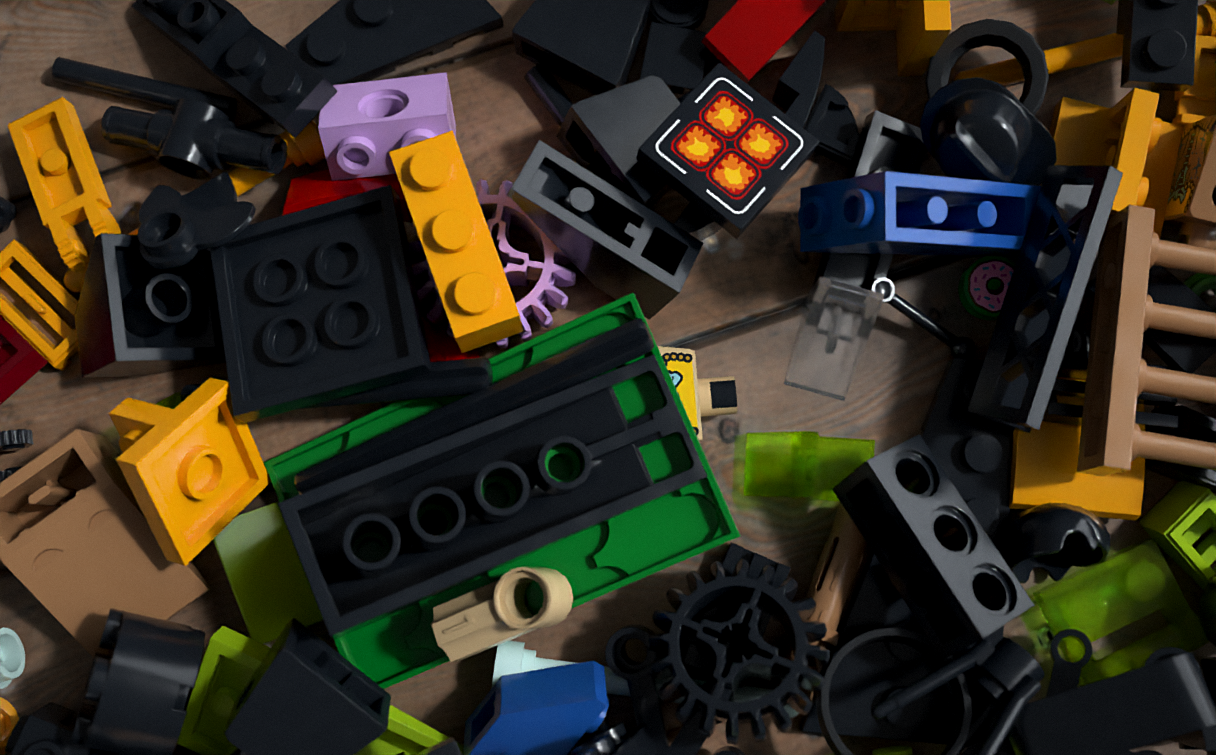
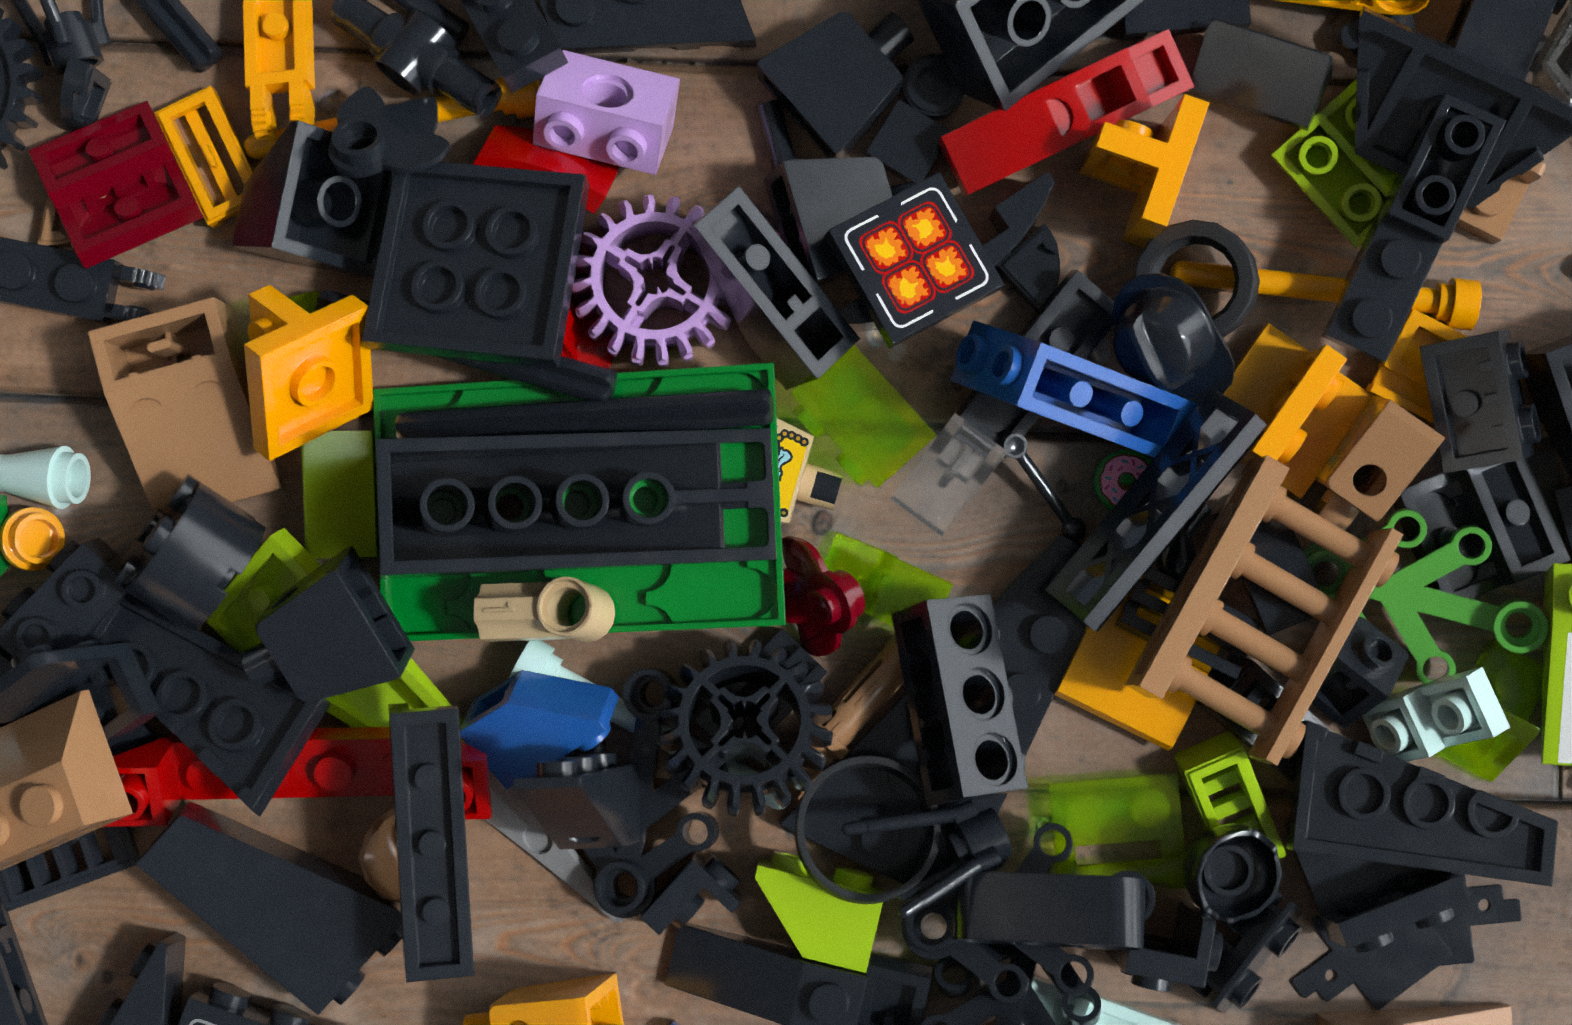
camera: 20 degrees right, 5 degrees up
light orange brick [389,130,523,353] -> none
black hair [1005,503,1110,584] -> none
none -> dark red plate [782,536,865,657]
none -> clear neon green bracket [791,345,937,488]

